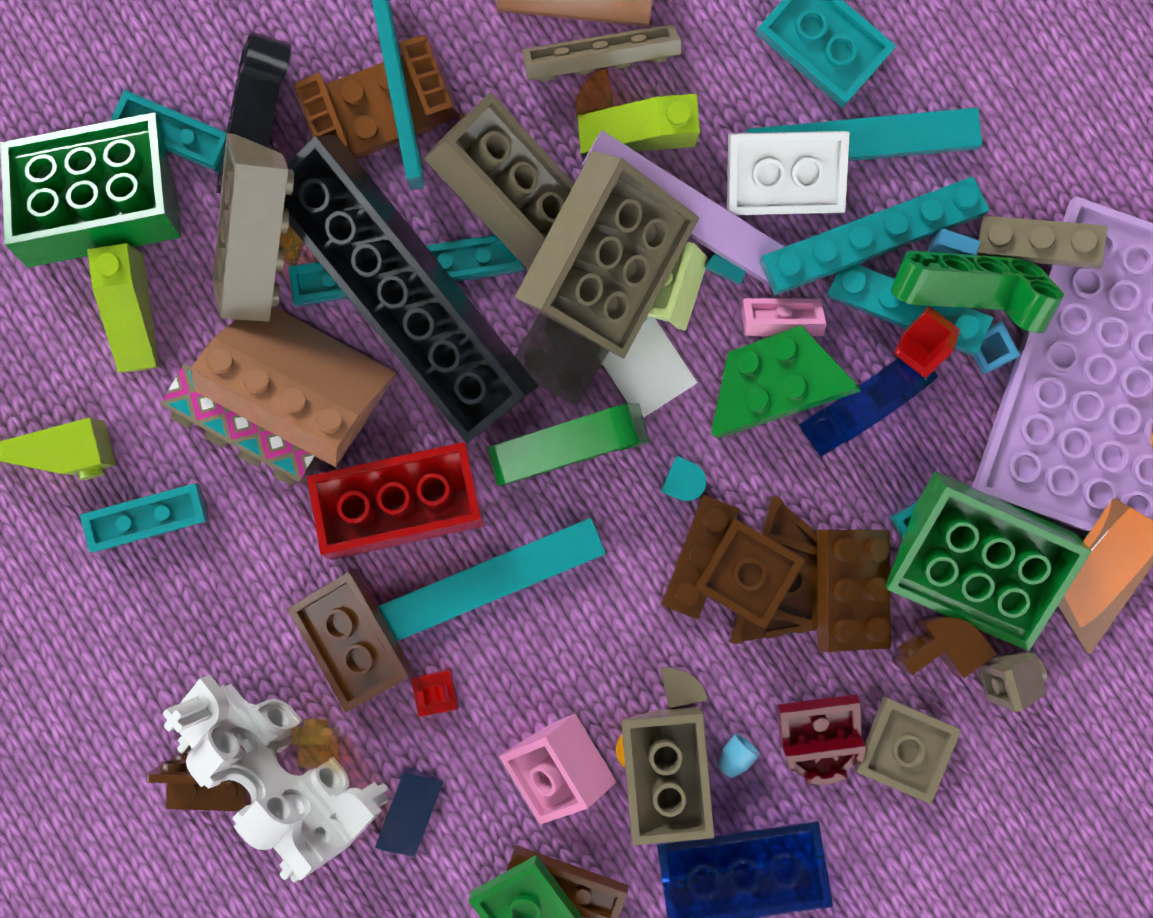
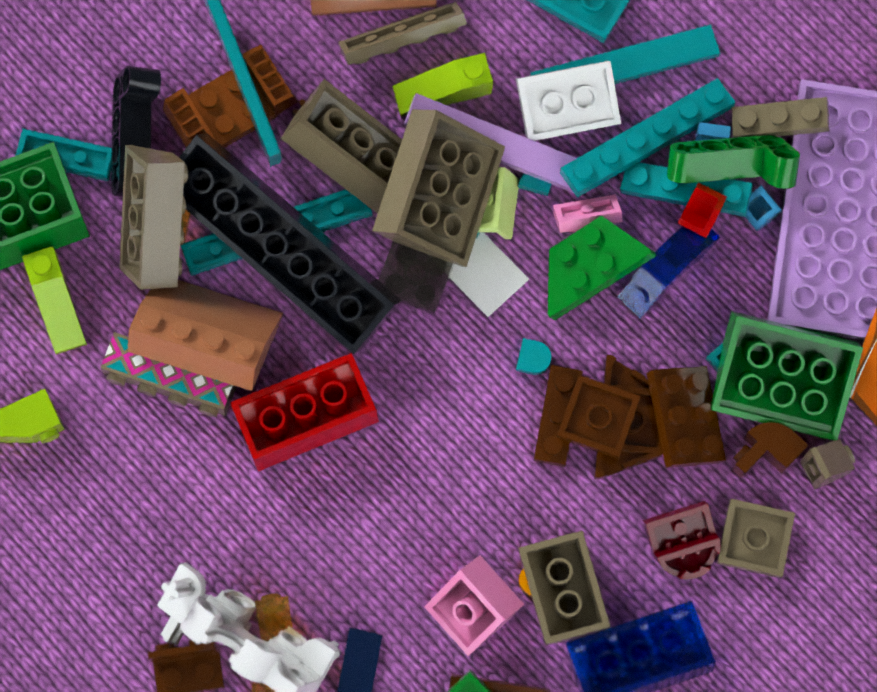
camera: 10 degrees left, 10 degrees down
teal plate [80,483,210,553] -> none
reddish brown plate [287,569,415,713] -> none
teal tile [377,518,606,641] -> none
red tile [411,668,459,717] -> none
green beam [486,403,651,486] -> none
clear orange tile [575,69,614,117] -> none
dark tan tile [660,667,708,708] -> none
medium azure hose [717,733,760,778] -> none

